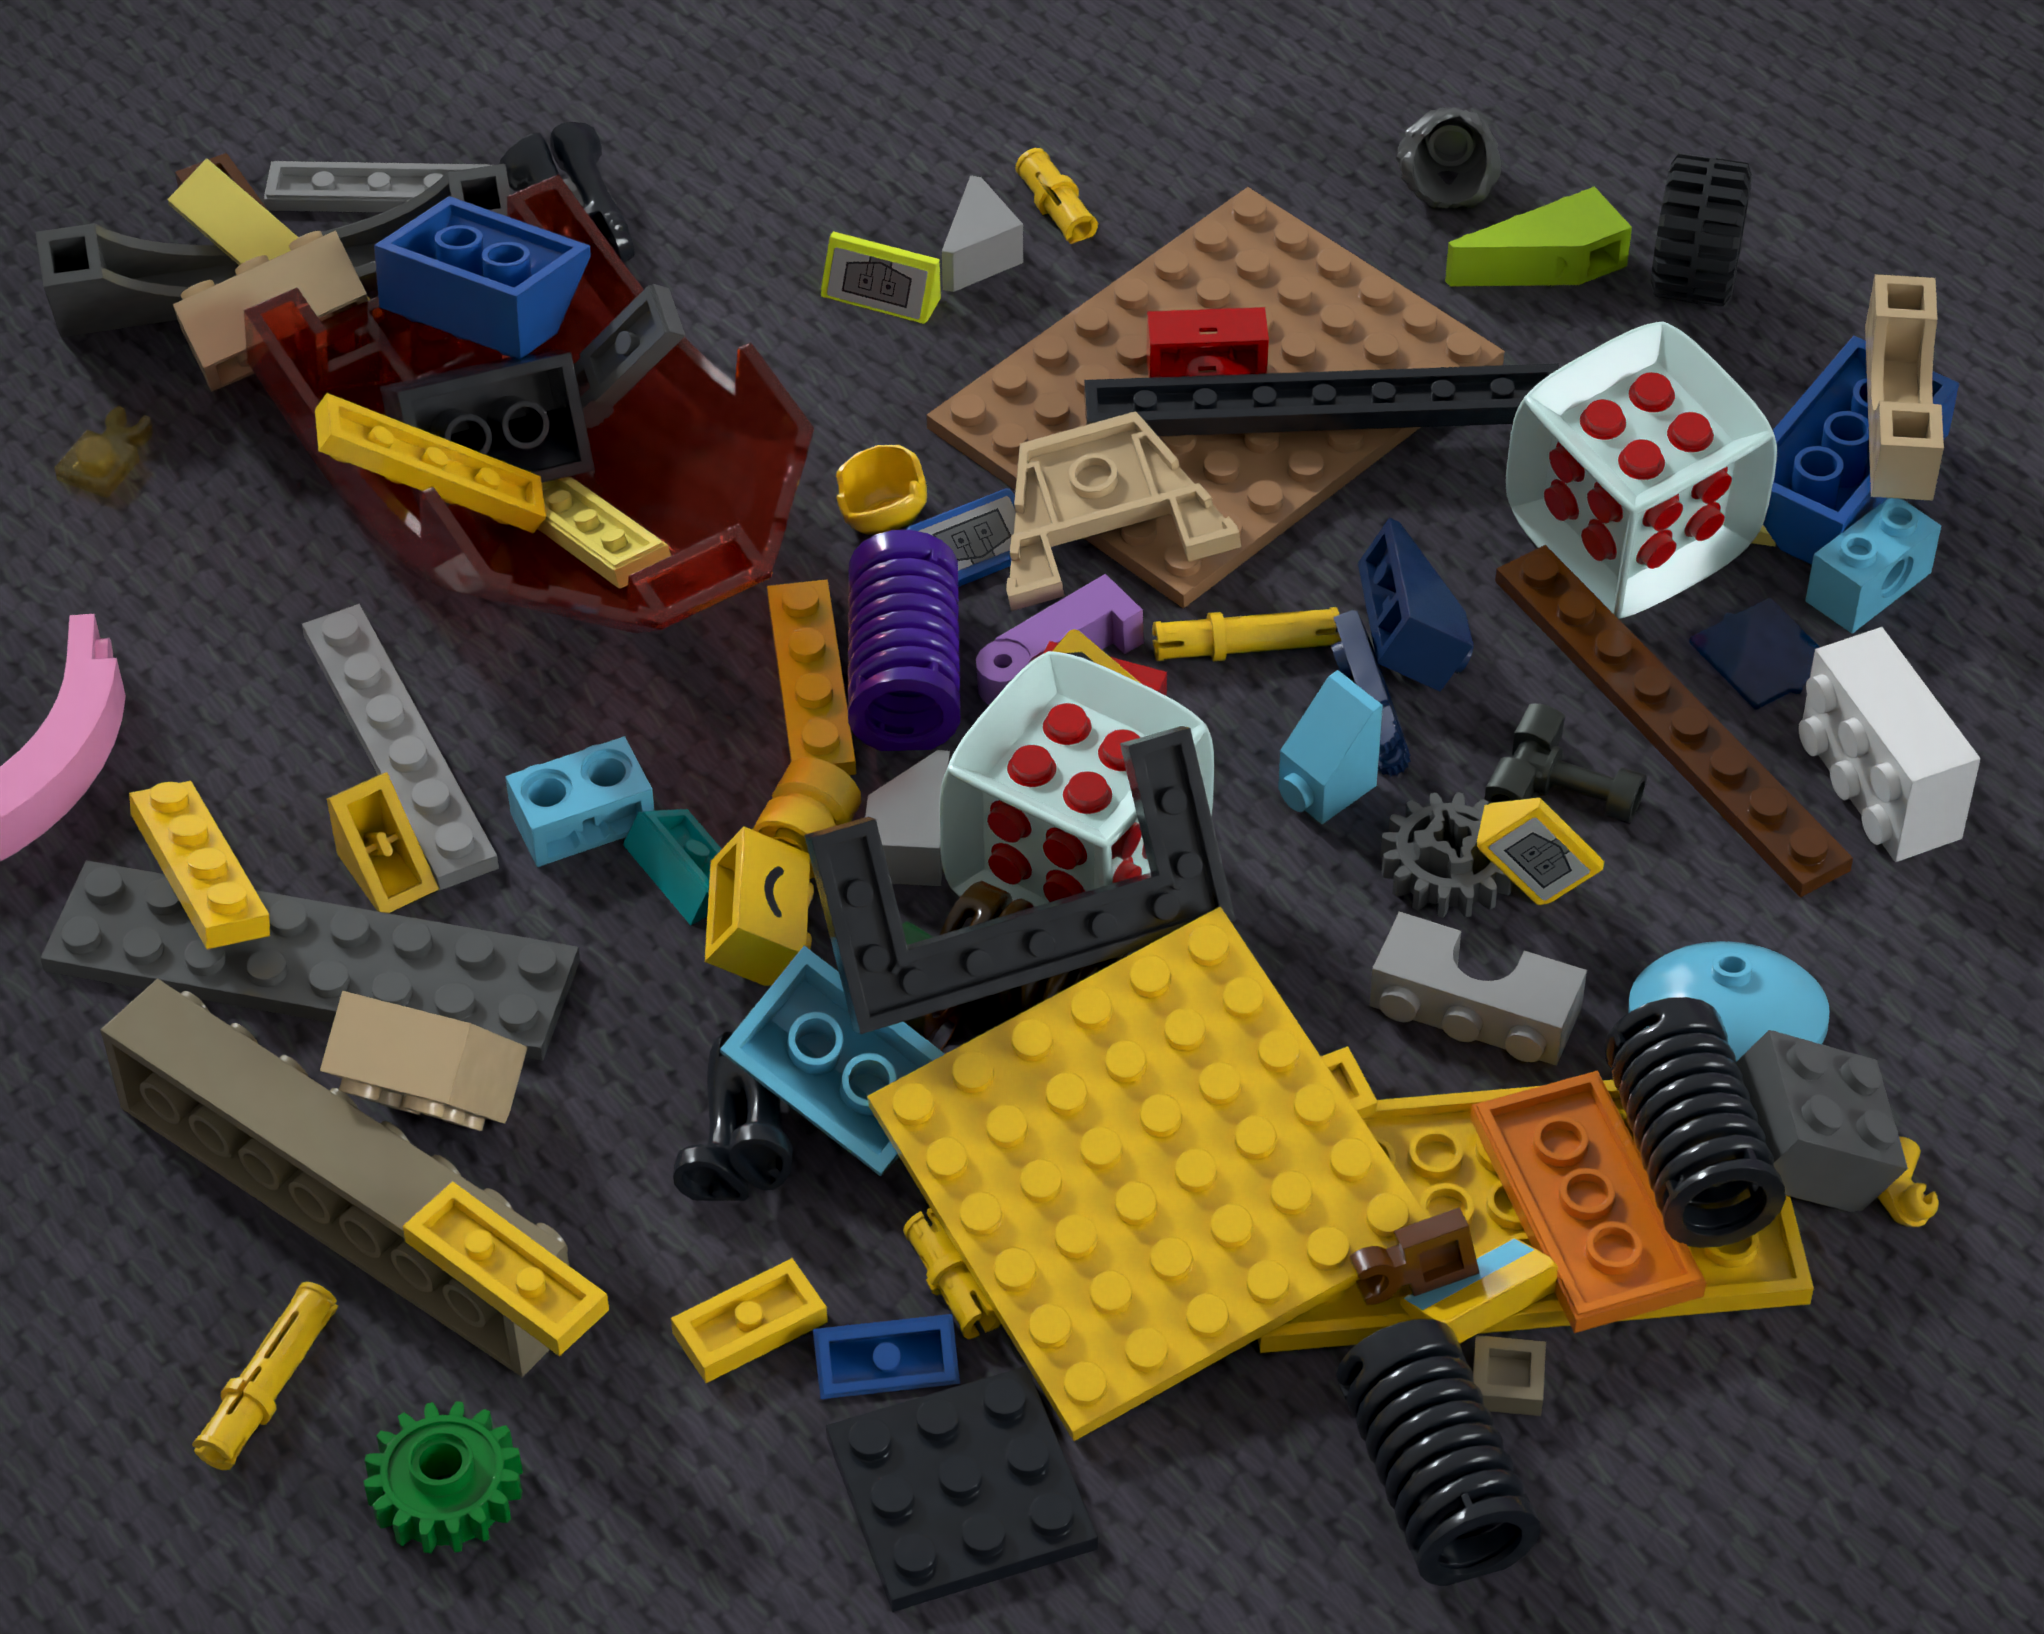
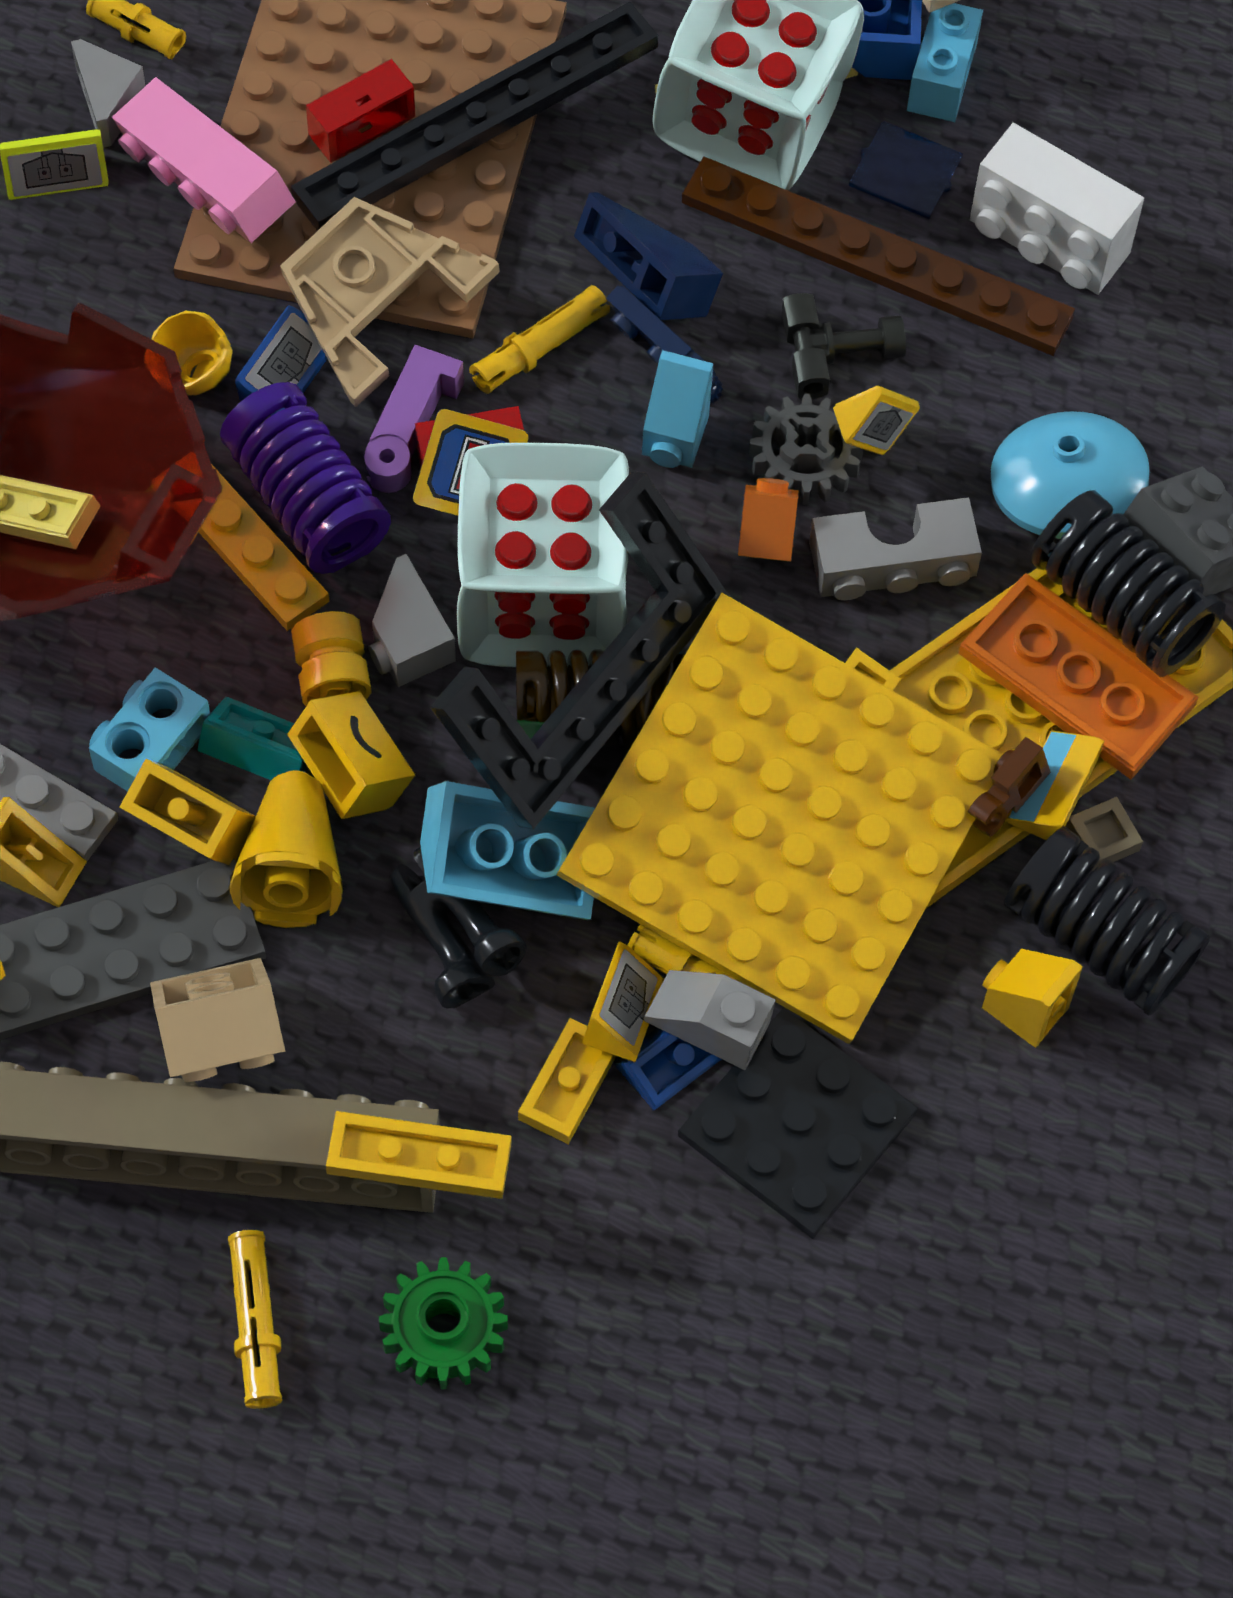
camera: 35 degrees left, 15 degrees up
none -> bright pink brick [112,77,296,243]
none -> yellow brick [119,759,256,865]
none -> yellow cone [230,770,343,928]
none -> slope [582,942,664,1062]
none -> light grey slope [644,970,776,1070]
none -> orange brick [738,478,799,562]
none -> yellow slope [982,948,1083,1048]

